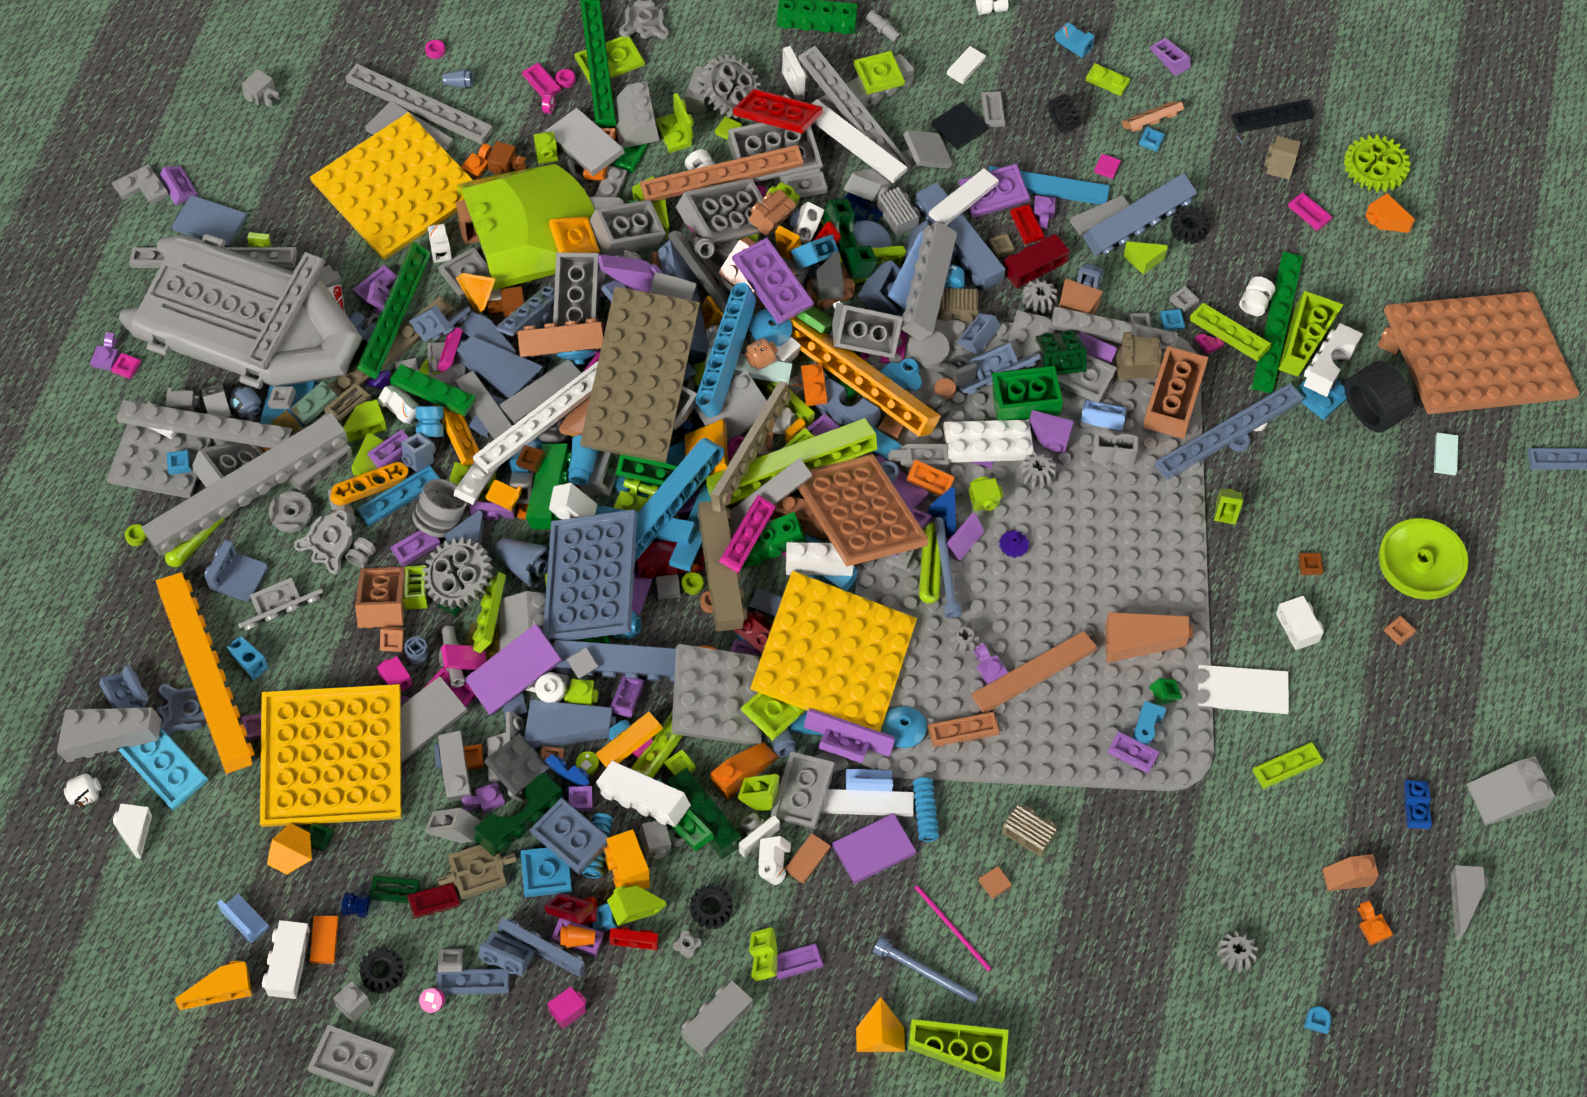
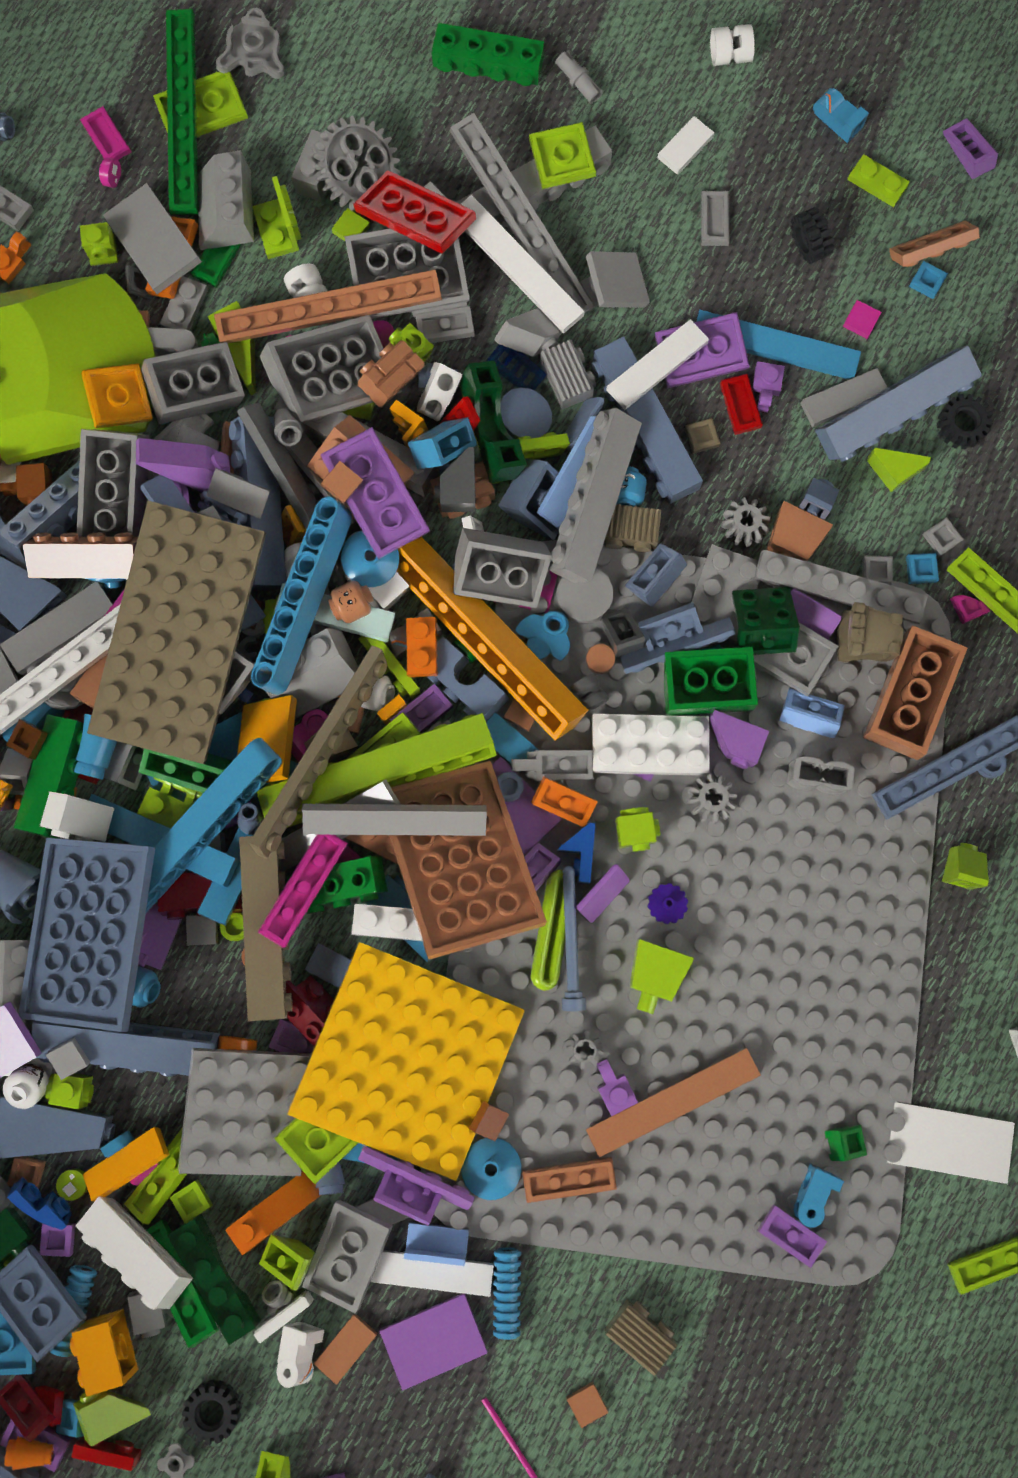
camera: 10 degrees right, 20 degrees up
dark orange brick [487,141,527,175] -> none
dark pink tile [556,69,576,88] -> none
medium lavender plate [610,675,645,718] -> none
white plate [782,46,808,101] -> none
bright green tile [796,306,833,333] -> none
black tile [931,102,988,151] -> none
dark red brick [1003,234,1070,289] -> none
nougat slope [1105,612,1193,663] -> none
none -> sand blue cone [237,803,264,835]
none -> light grey tile [302,804,487,836]
none -> nougat tile [321,461,363,504]
none -> dark orange tile [469,1101,509,1141]
none -> lime torso [630,939,694,1015]

